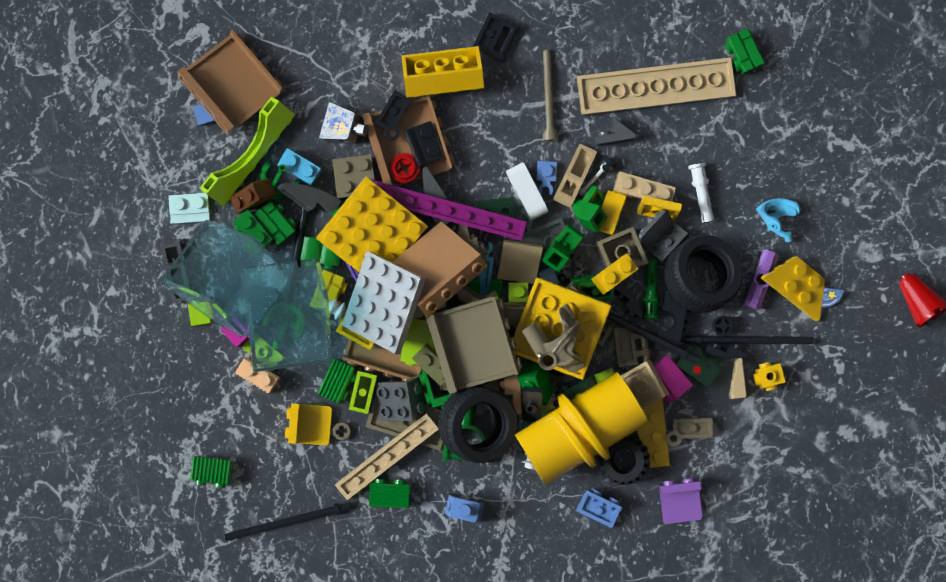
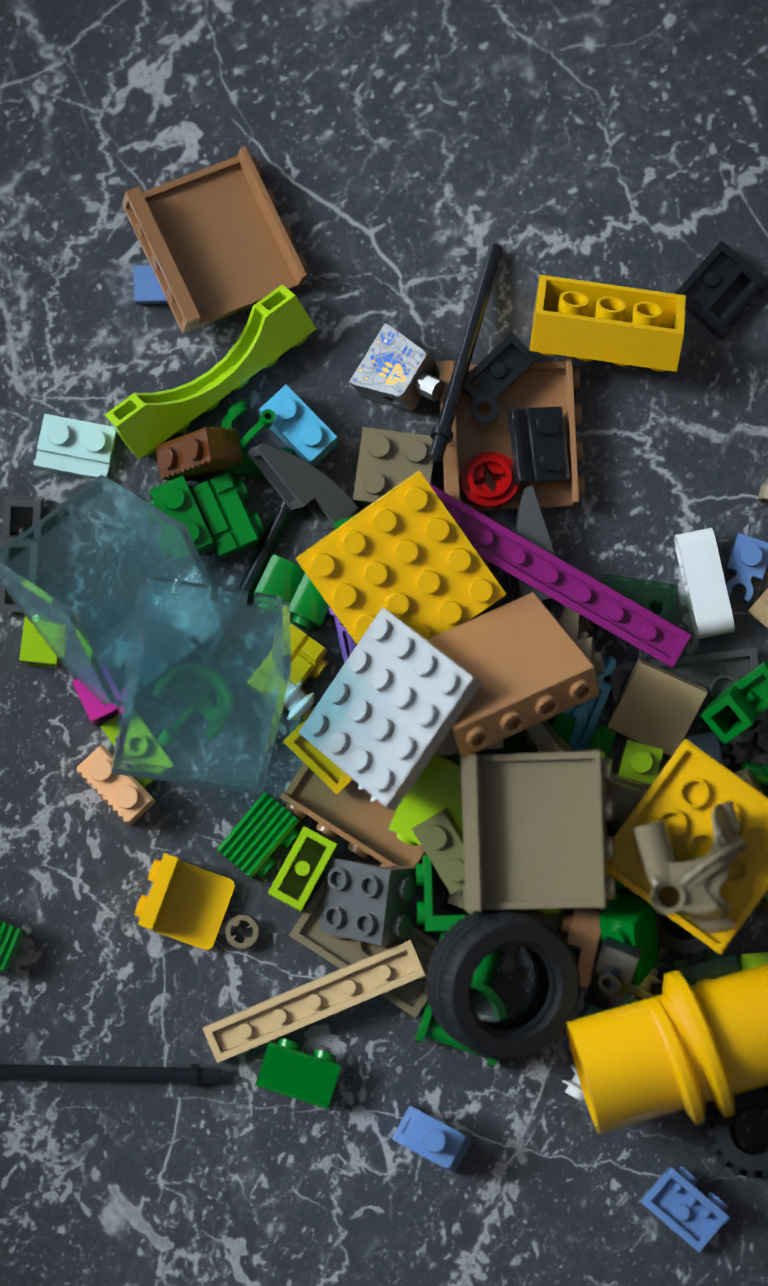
camera: 15 degrees right, 5 degrees down
none -> black bar [428,243,503,461]

